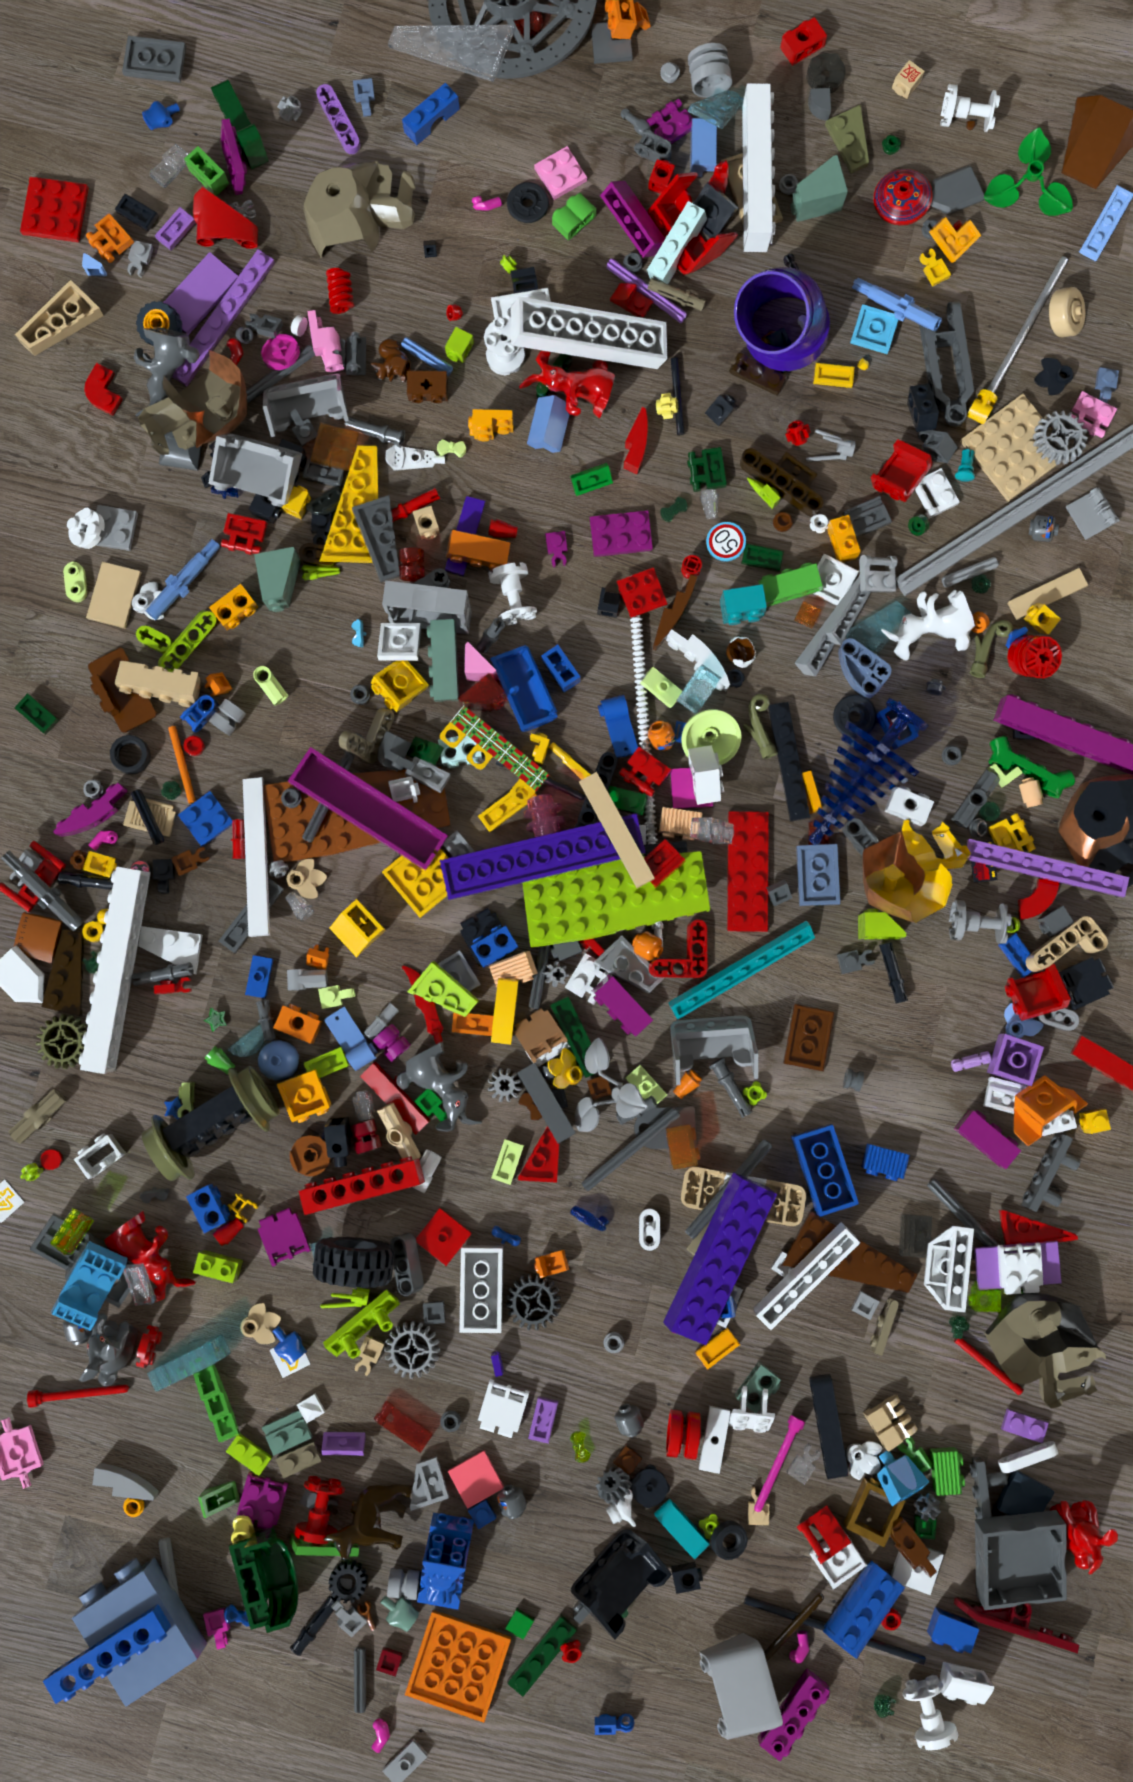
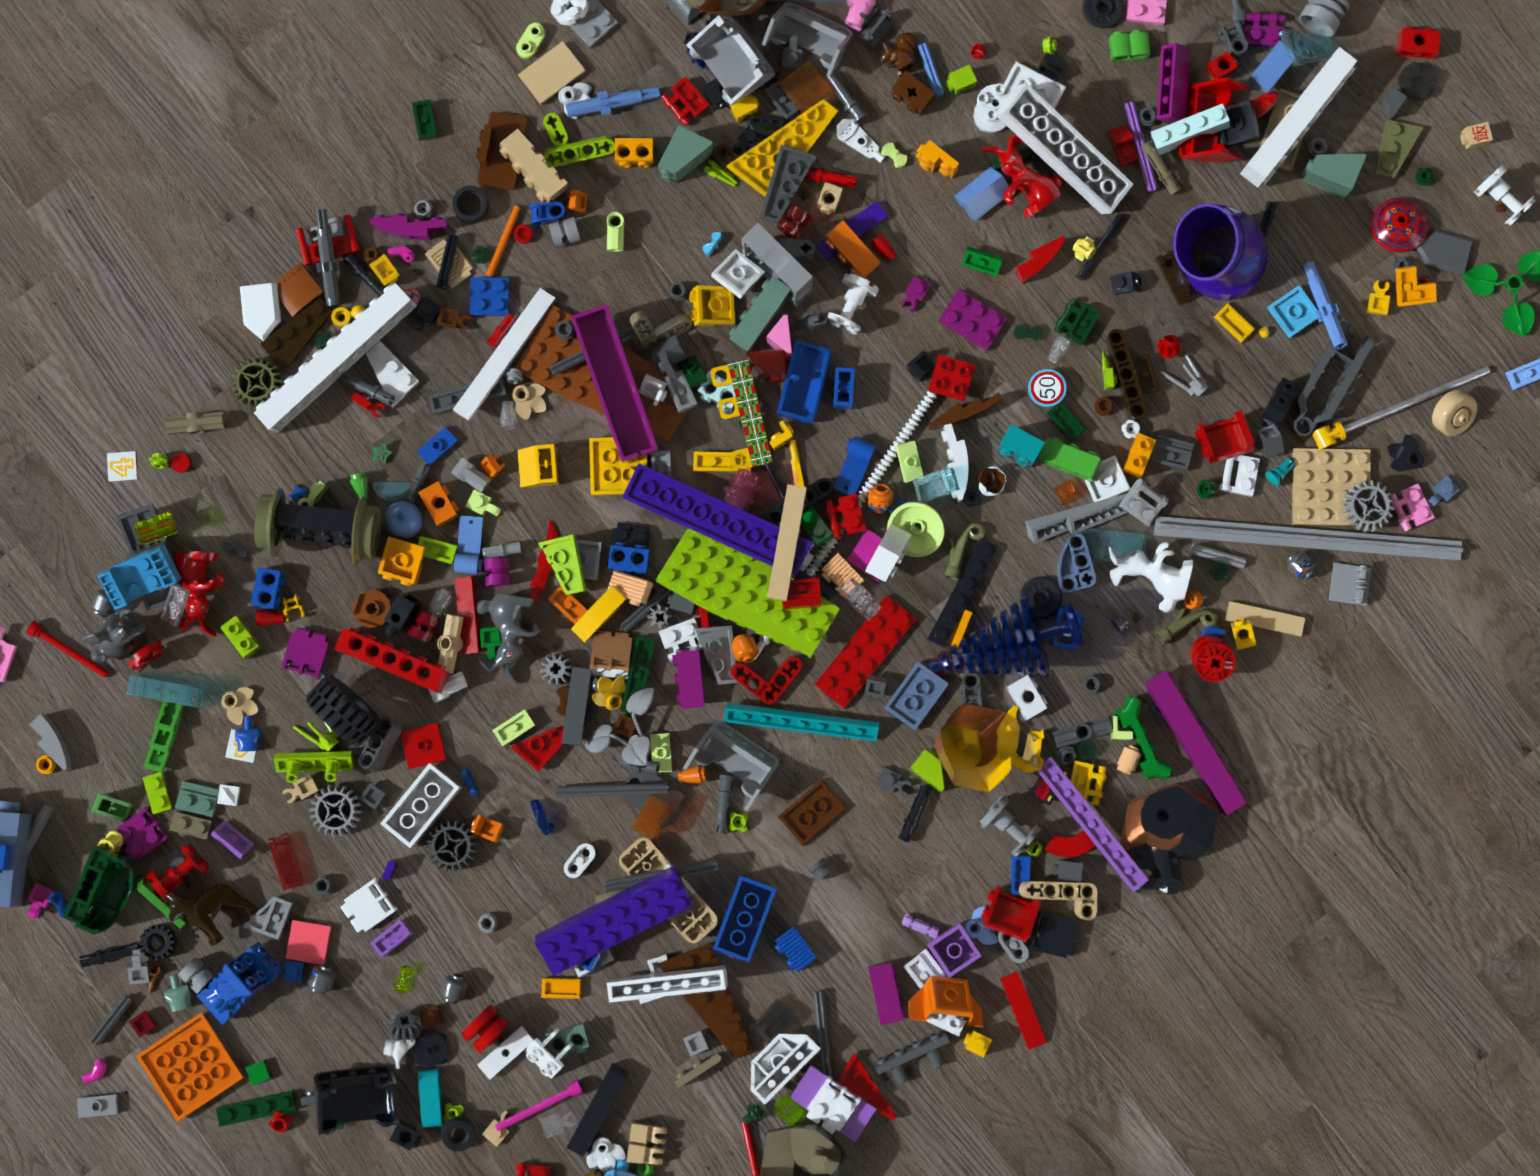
camera: 40 degrees right, 0 degrees up
white window [74,1133,127,1179] -> none
red wheel [681,555,702,579] -> none

